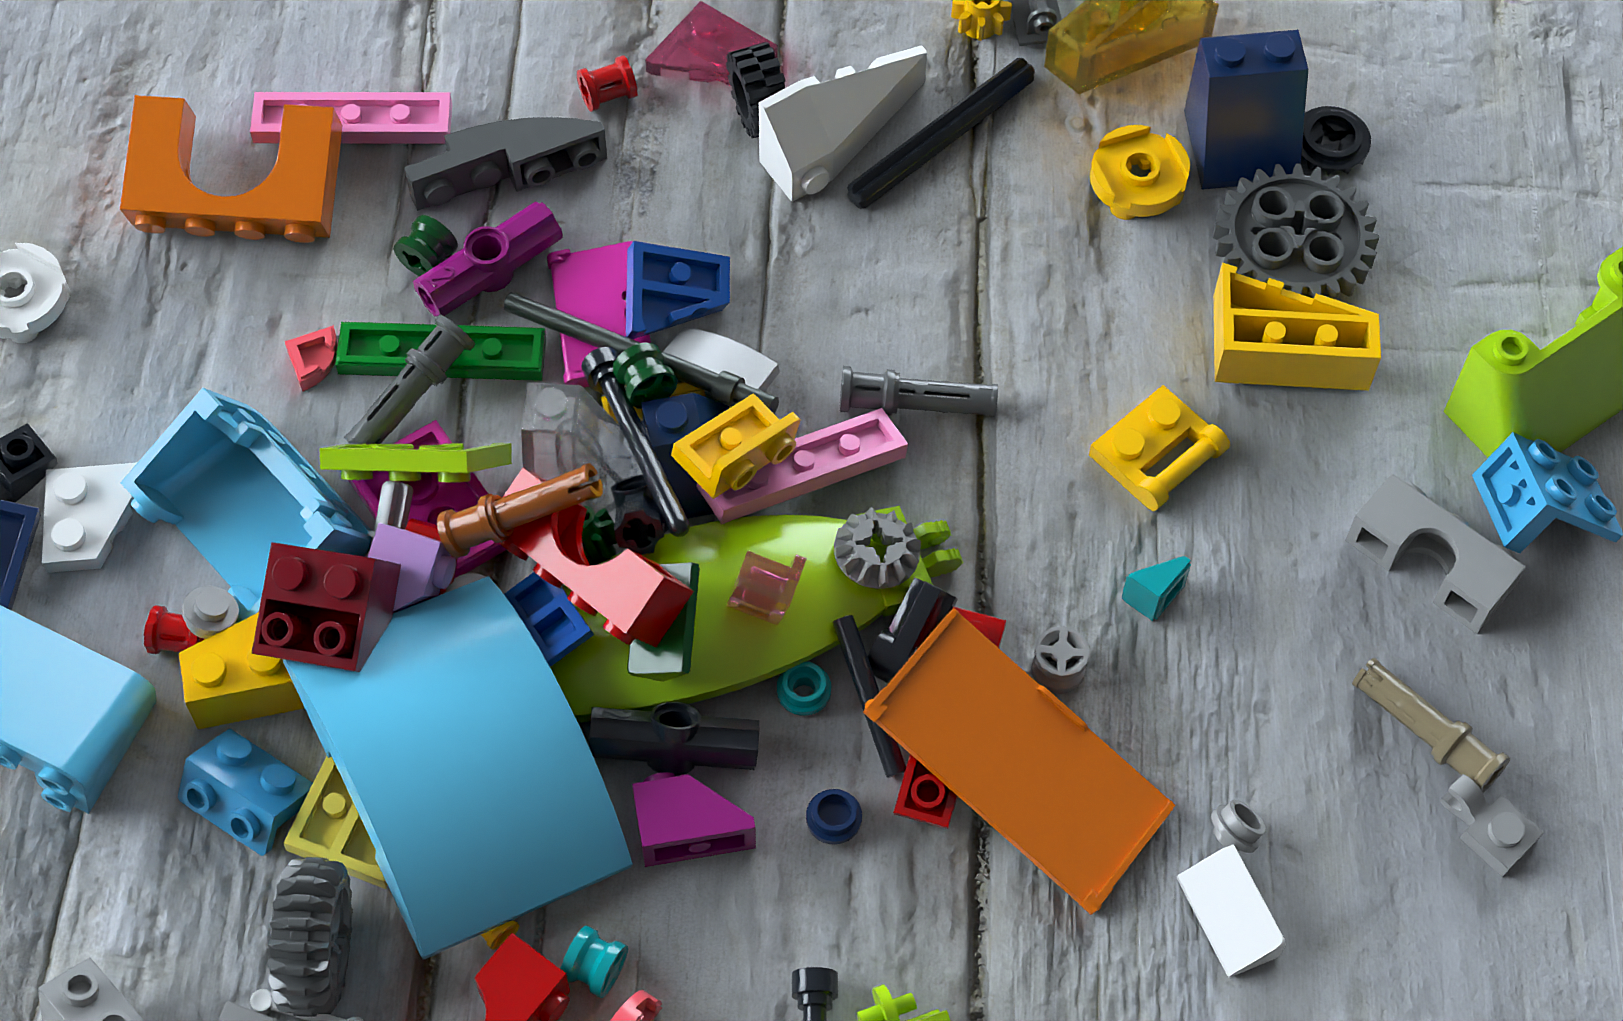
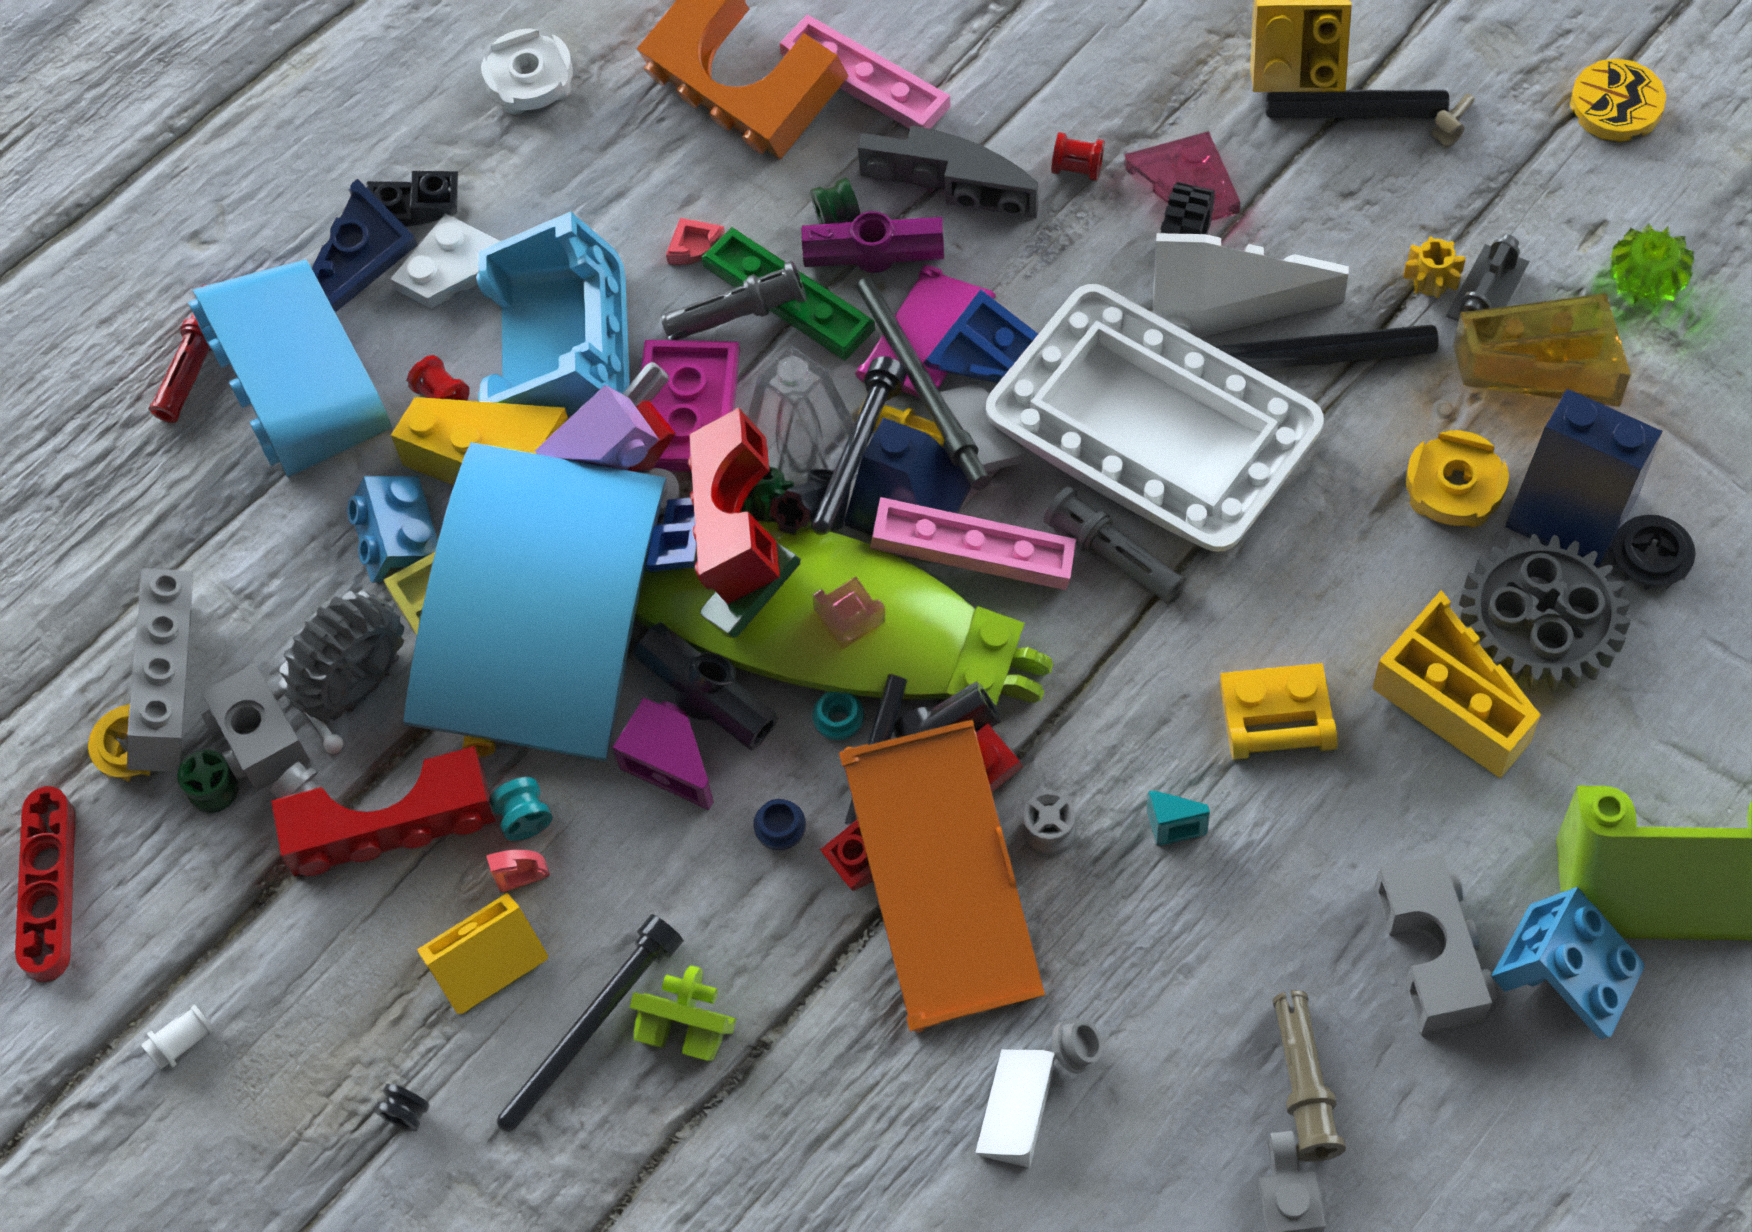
camera: 45 degrees right, 0 degrees up
light grey plate [182,586,239,639] -> none
dark red slope [251,542,401,672] -> none
lime wing [320,443,512,482] -> none
dark orange pin [437,463,603,558] -> none
dark green wheel [612,342,678,409] -> none
yellow bracket [671,393,801,499] -> none
light grey gear [834,507,921,589] -> none
none -> white wedge [986,284,1324,551]

